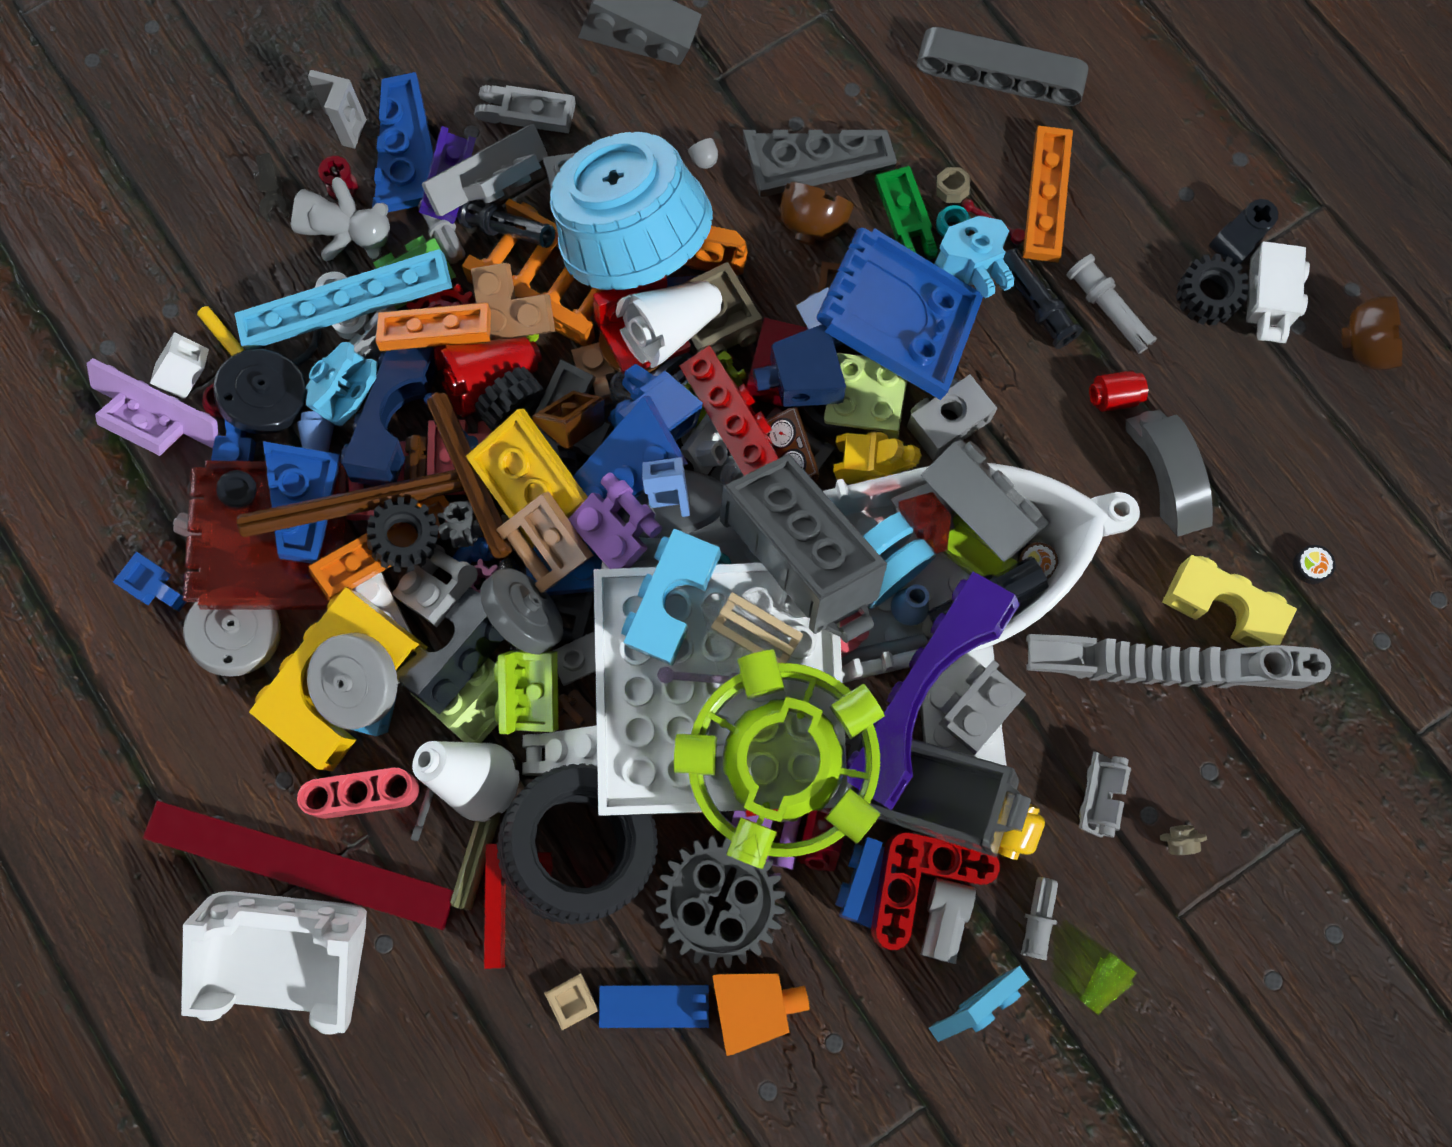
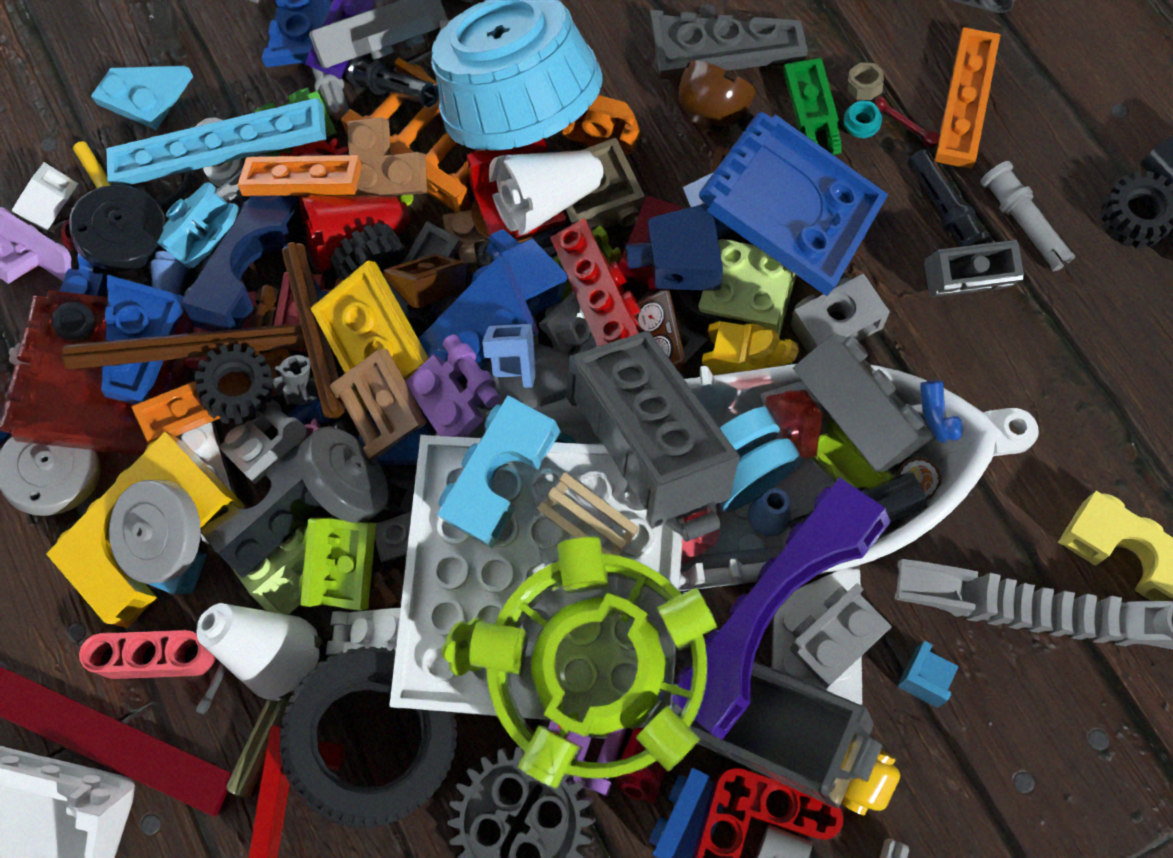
camera: 15 degrees right, 5 degrees down
light grey piece [291,177,390,261] -> none
dark red bush [318,156,358,200] -> none
hinge [657,667,739,684] -> none
light grey hinge [688,138,718,169] -> none
medium azure hinge [935,216,1015,298] -> none
light grey hinge [1079,752,1131,838] -> none
red brick [1089,370,1148,412] -> none
dark grey arch [1126,409,1213,537] -> none
dark tan plate [1160,825,1207,855] -> none
none -> medium azure wing [91,66,193,130]
none -> lime plant [441,618,485,676]
none -> dark azure panel [897,640,959,708]
none -> blue arm [920,380,962,443]
none -> dark grey brick [924,240,1024,298]

